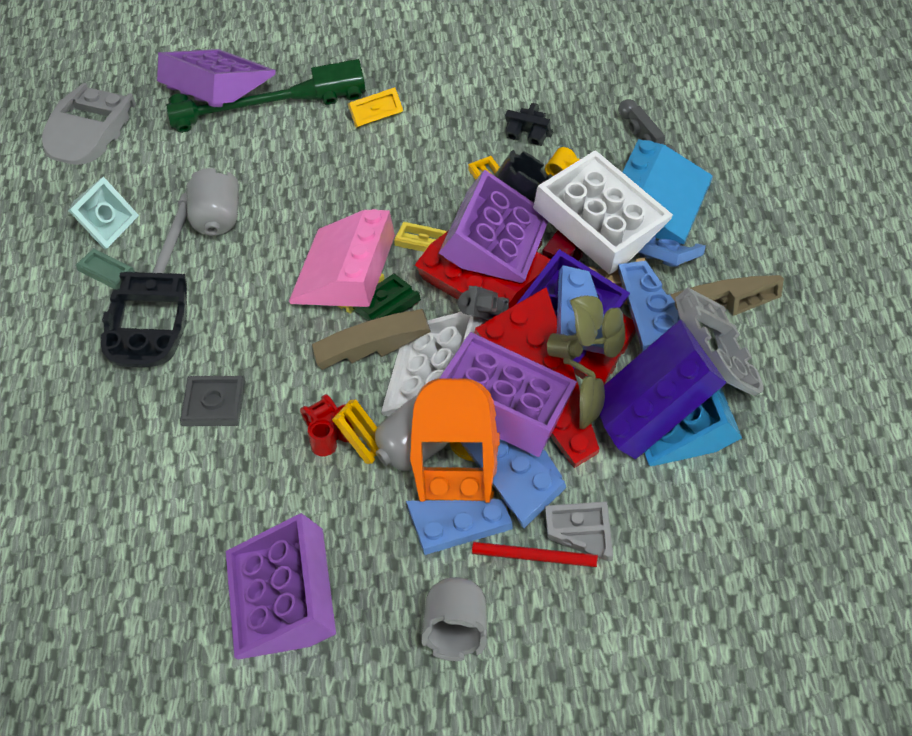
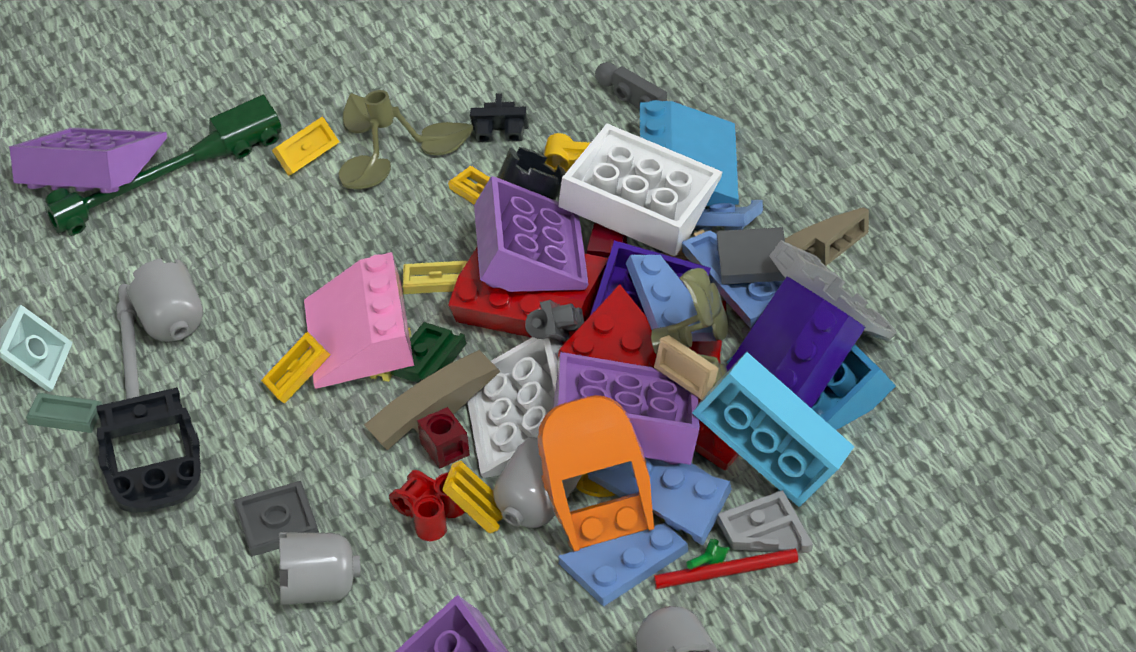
camera: 20 degrees left, 5 degrees down
none -> yellow tile [261,332,331,403]
none -> light grey cylinder [279,532,360,605]
none -> olive plant [339,90,473,189]
none -> dark red brick [417,407,470,469]
none -> tan tile [654,335,719,400]
none -> green hand [686,539,730,569]
none -> medium azure brick [692,352,855,507]
none -> dark grey tile [717,227,785,284]

